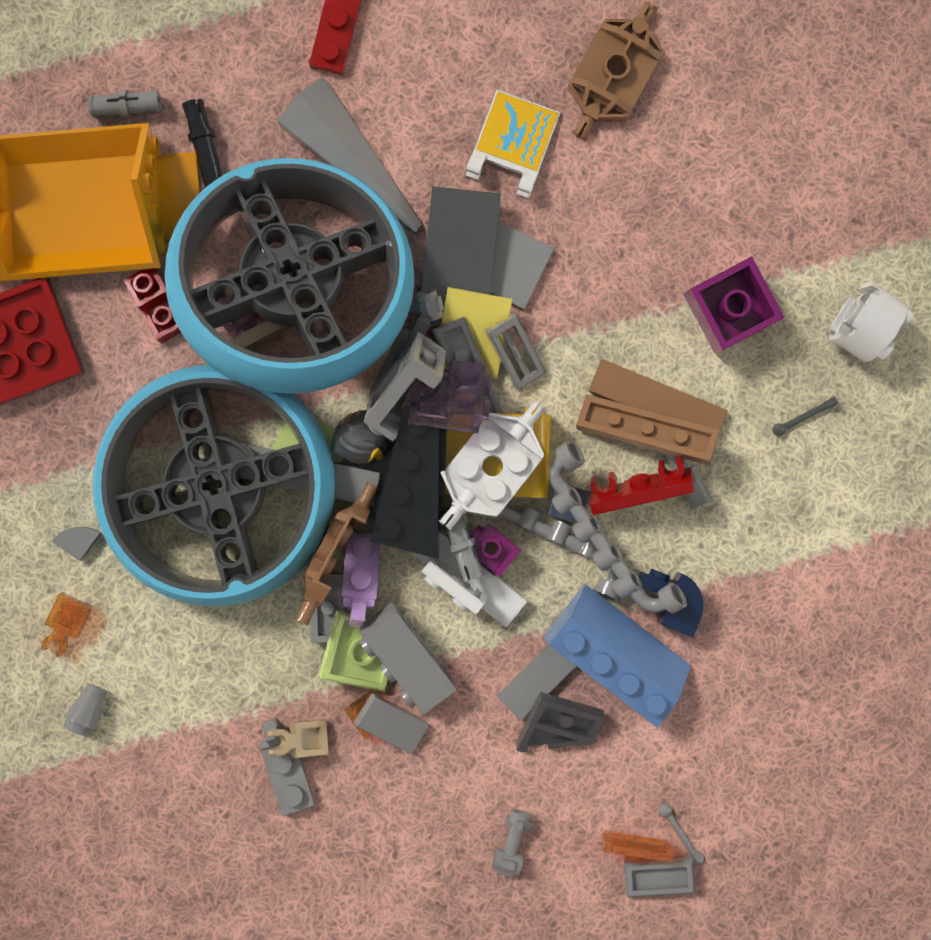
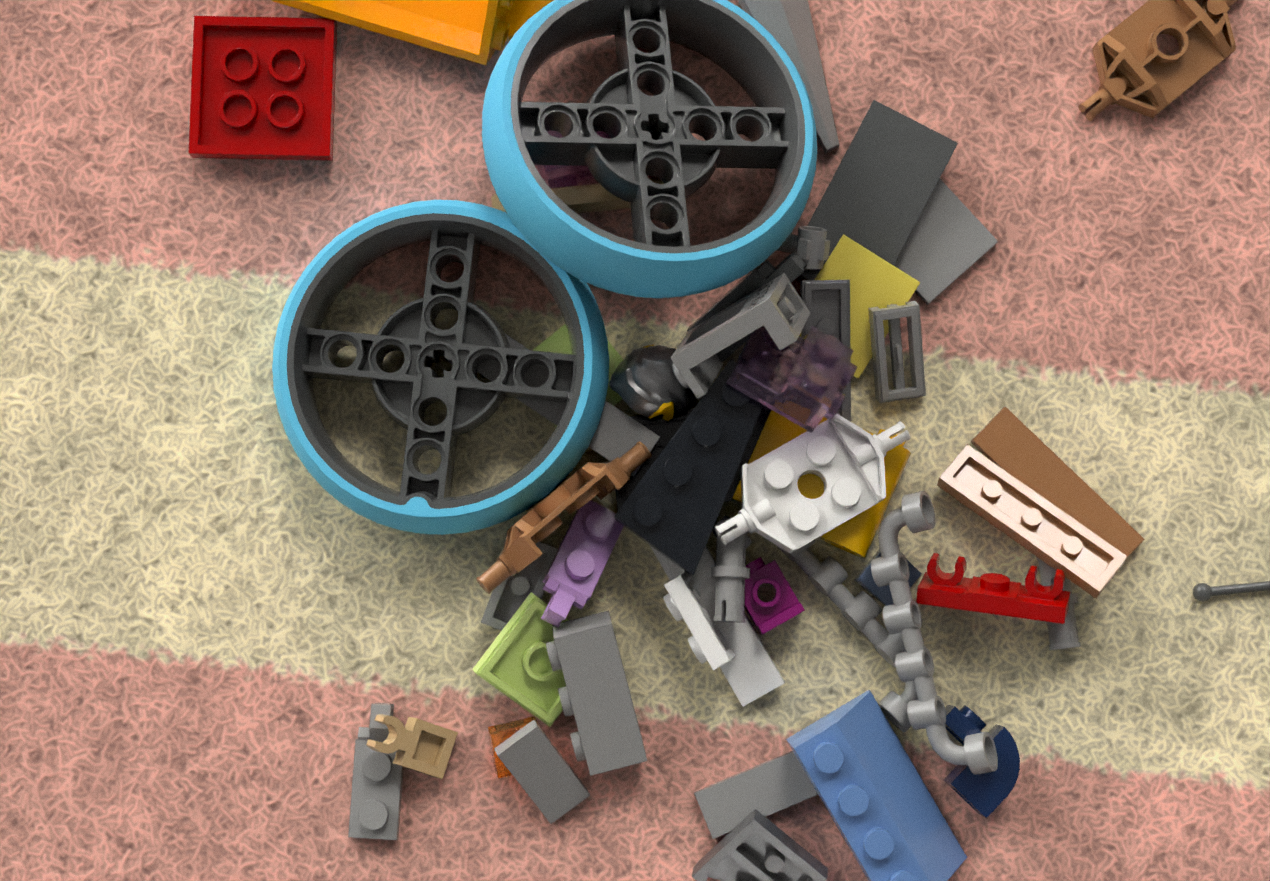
camera: 20 degrees right, 5 degrees down
clear orange plate [41,592,94,657] -> none
light grey tile [52,527,102,561] -> none
light grey cone [63,683,107,737] -> none
red slope [124,268,181,344] -> none
flag [465,89,560,200] -> none
magenta brick [683,256,784,354] -> none

